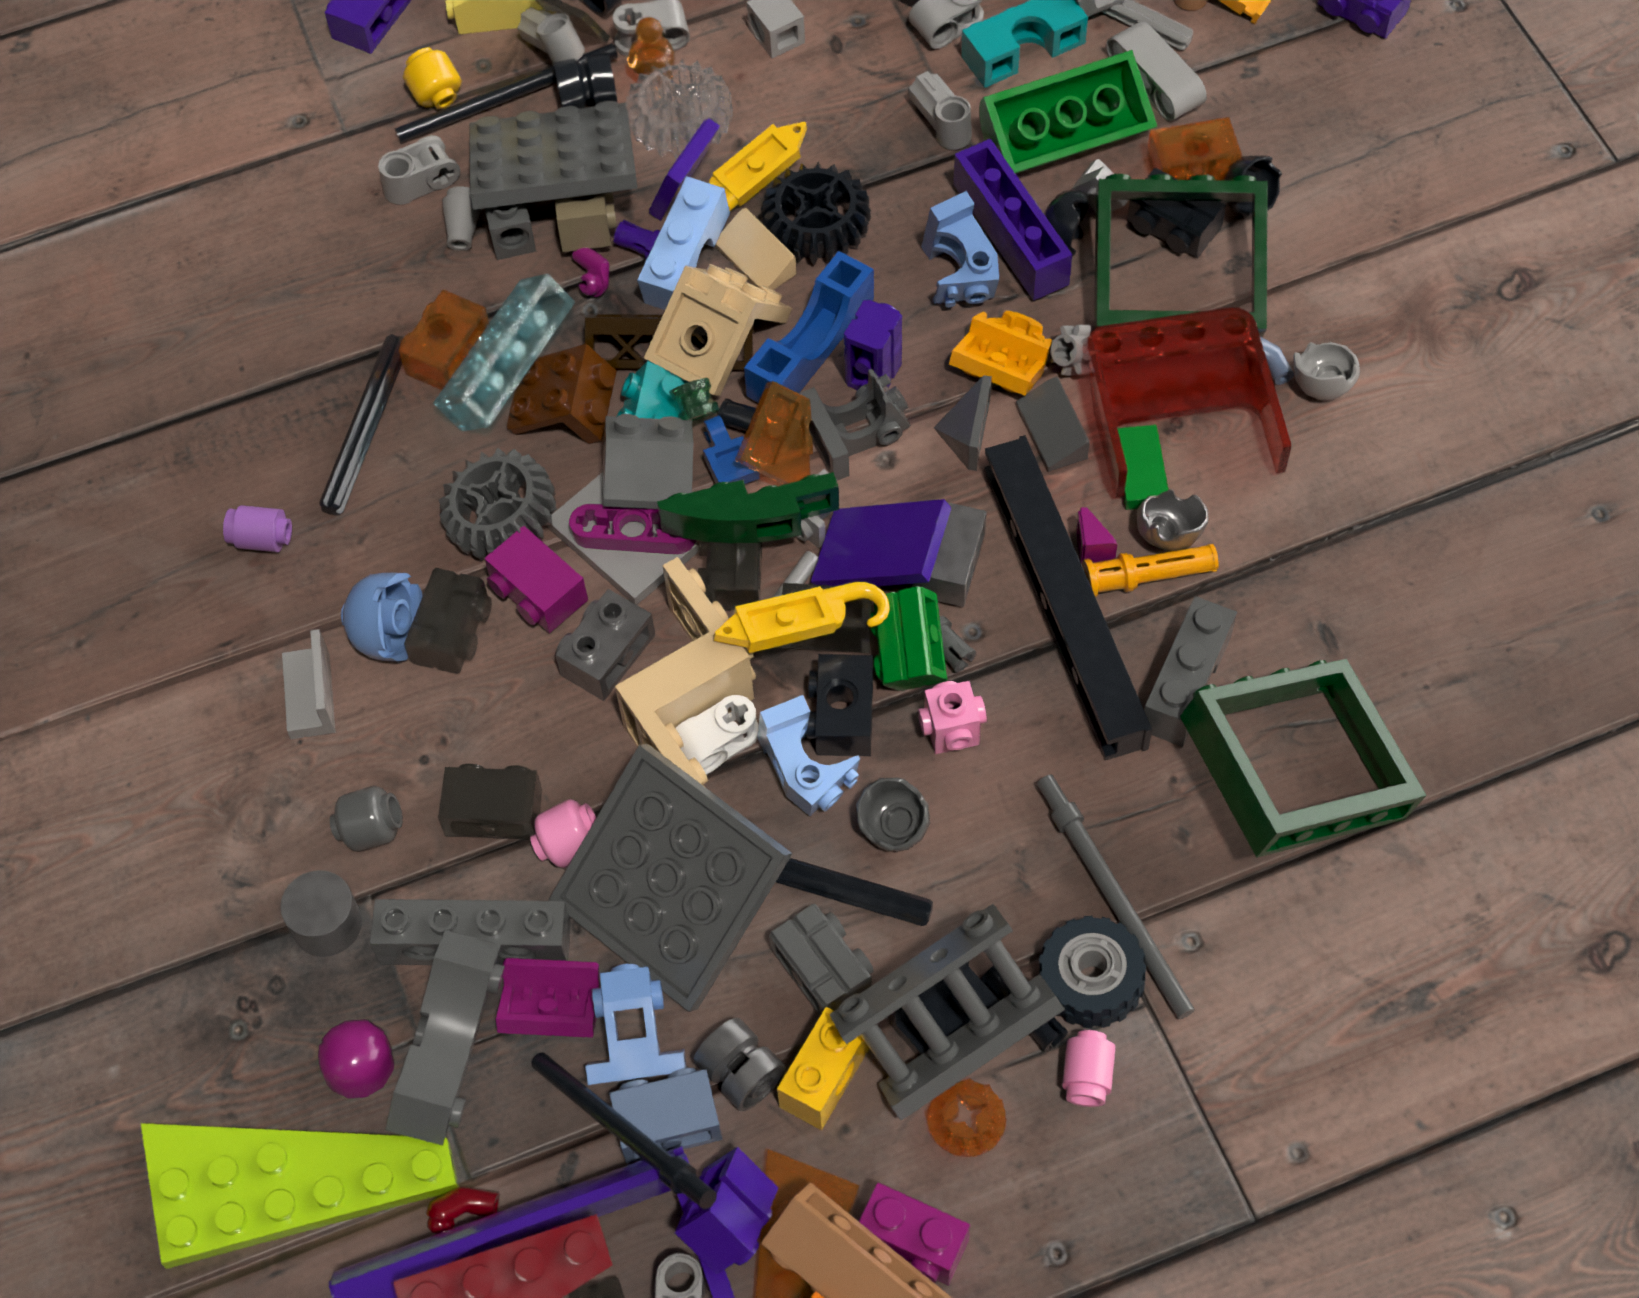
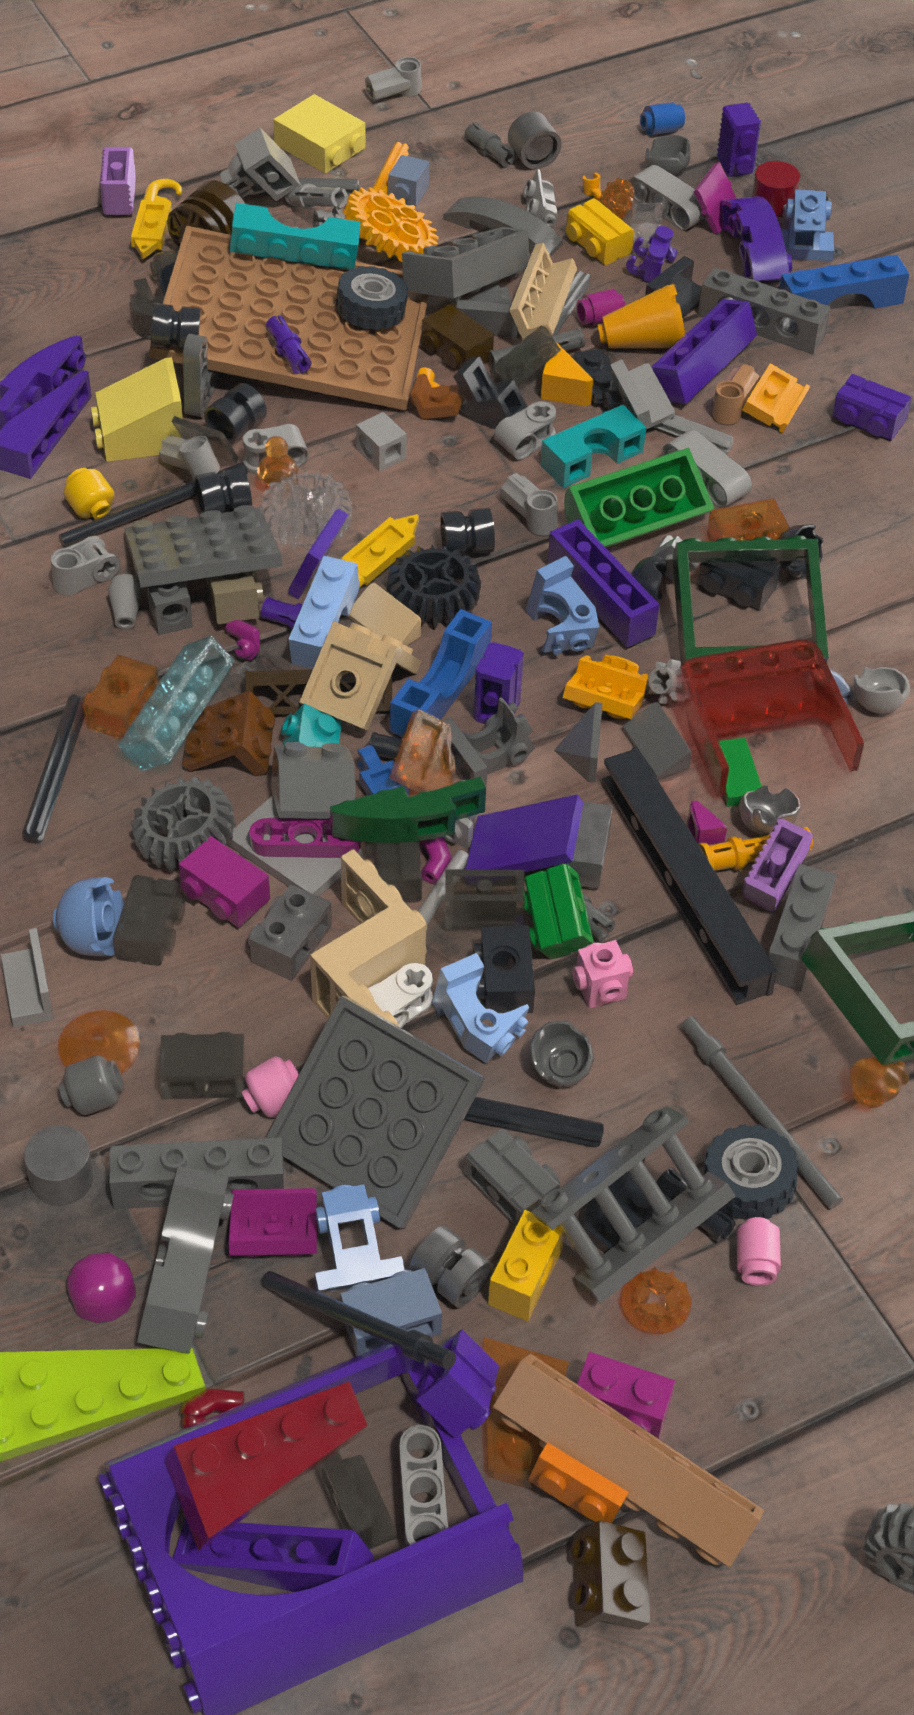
camera: 10 degrees left, 10 degrees down
clear green wheel [669,378,720,422] -> none
yellow plate [714,582,890,653] -> none
none -> clear orange dish [58,1010,140,1074]
none -> magenta arm [418,836,451,884]
none -> black wheel [440,508,495,555]
none -> medium lavender brick [742,819,813,913]
none -> clear orange animal [850,1056,909,1108]

